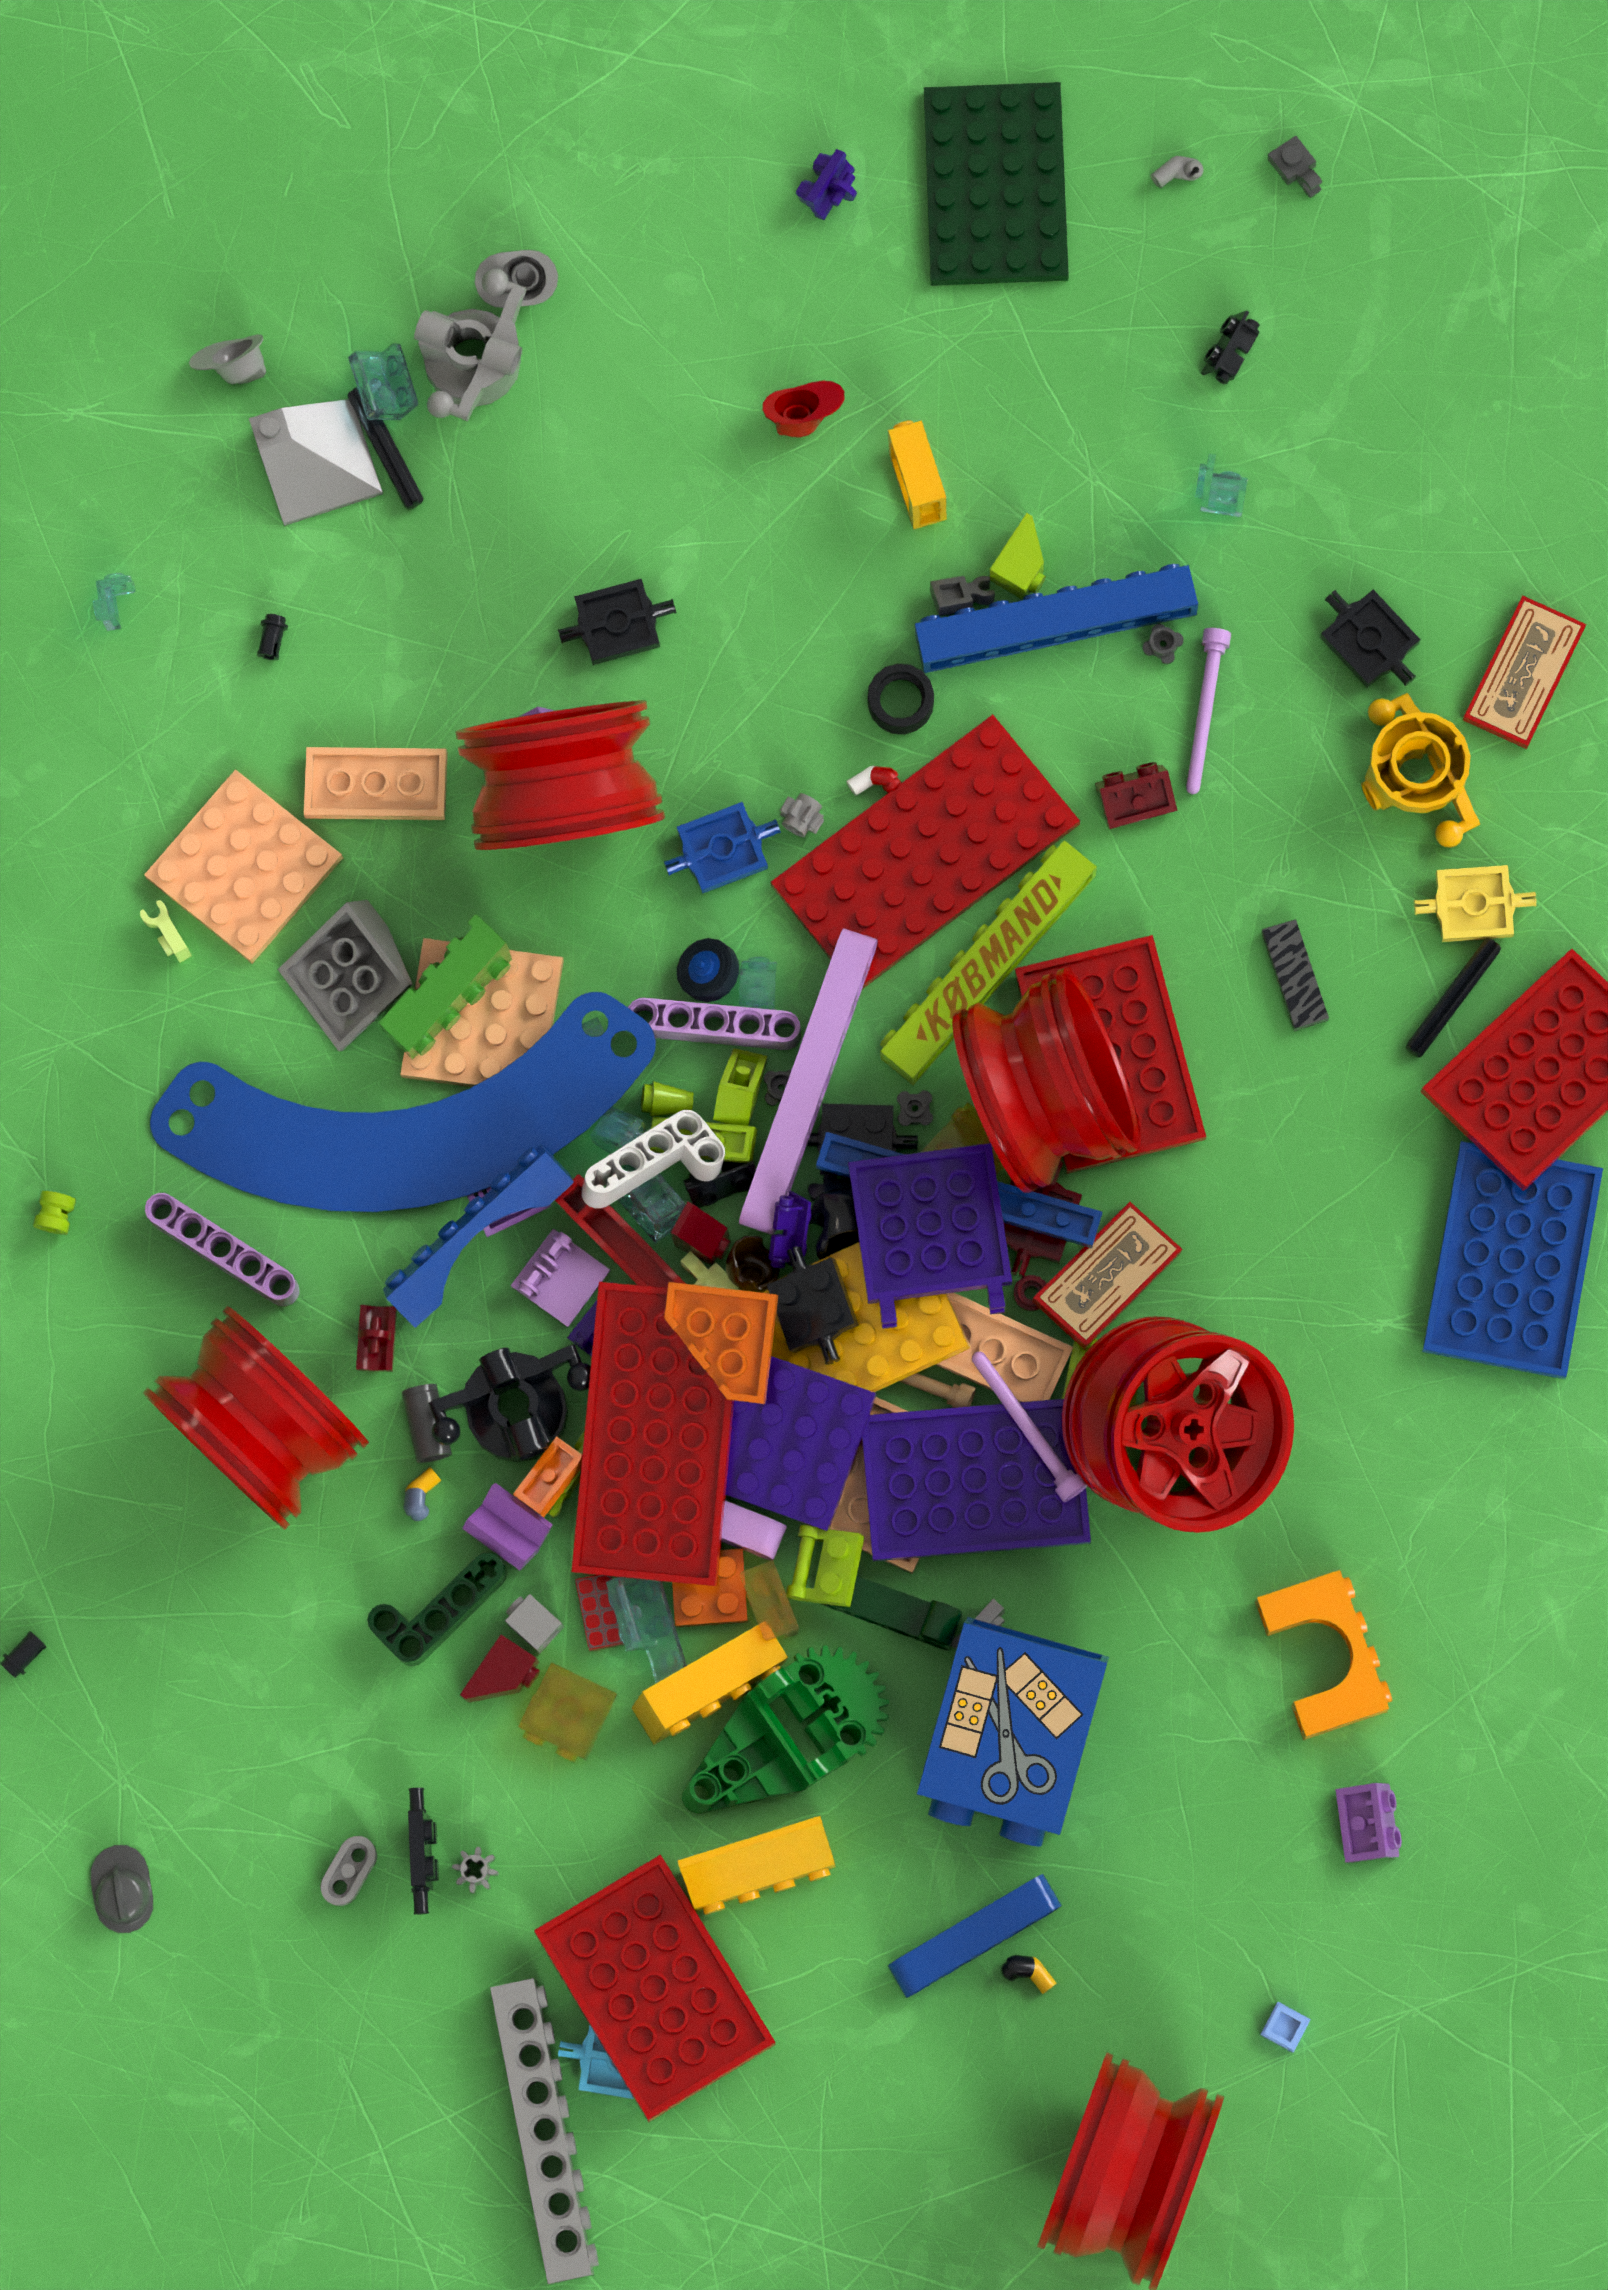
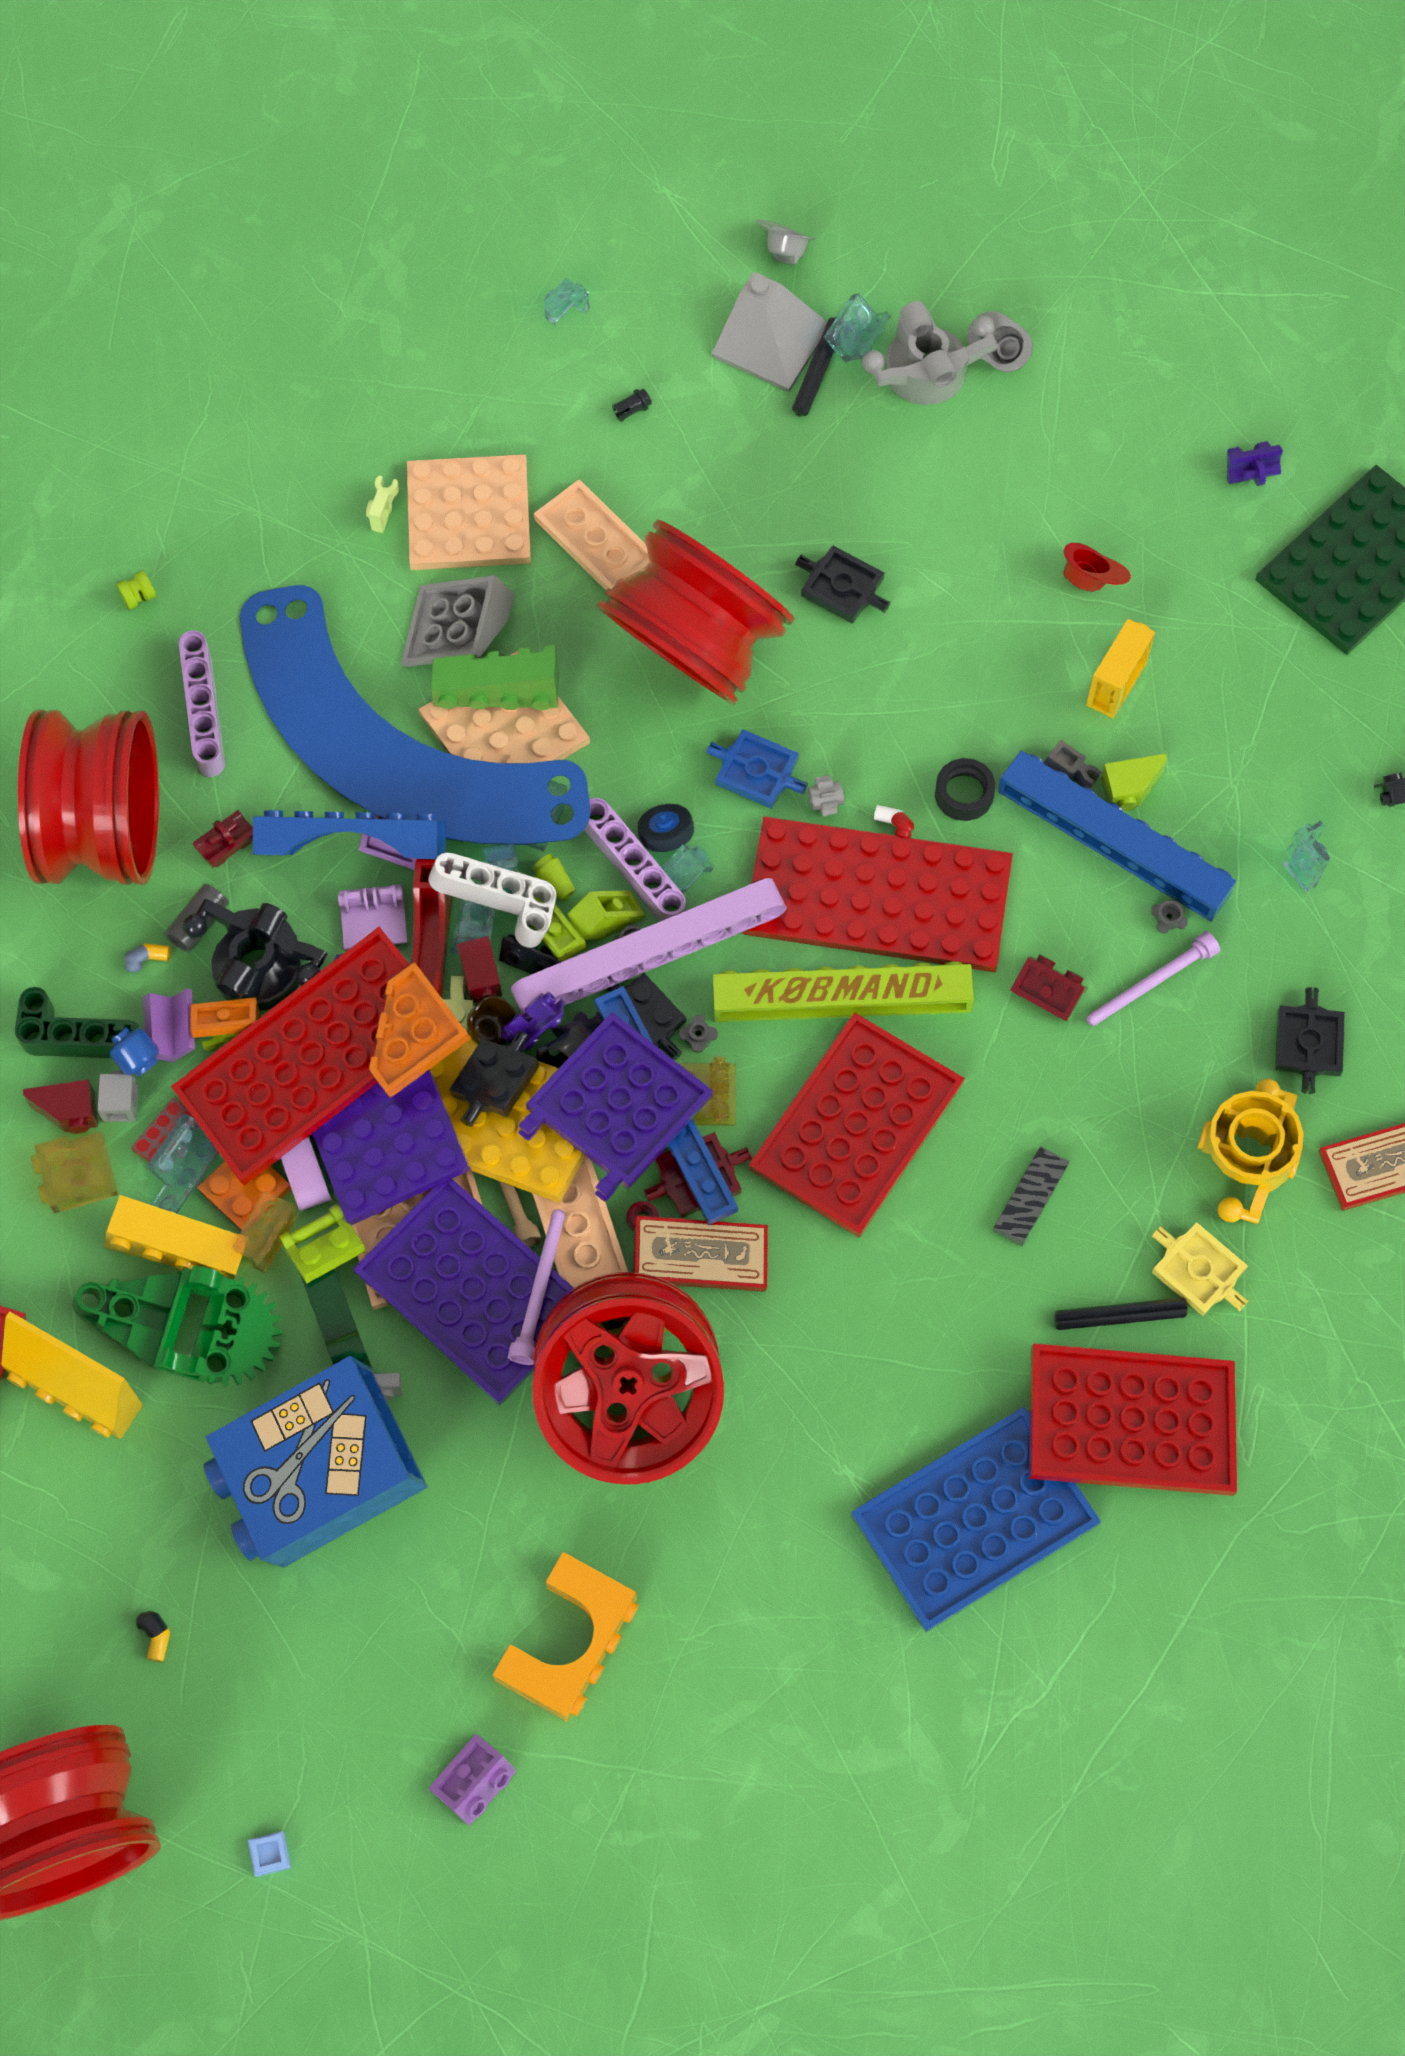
camera: 40 degrees right, 10 degrees down
blue beam [888,1874,1062,1998] -> none
red wheel [952,967,1141,1193] -> none
none -> blue head [109,1027,159,1077]

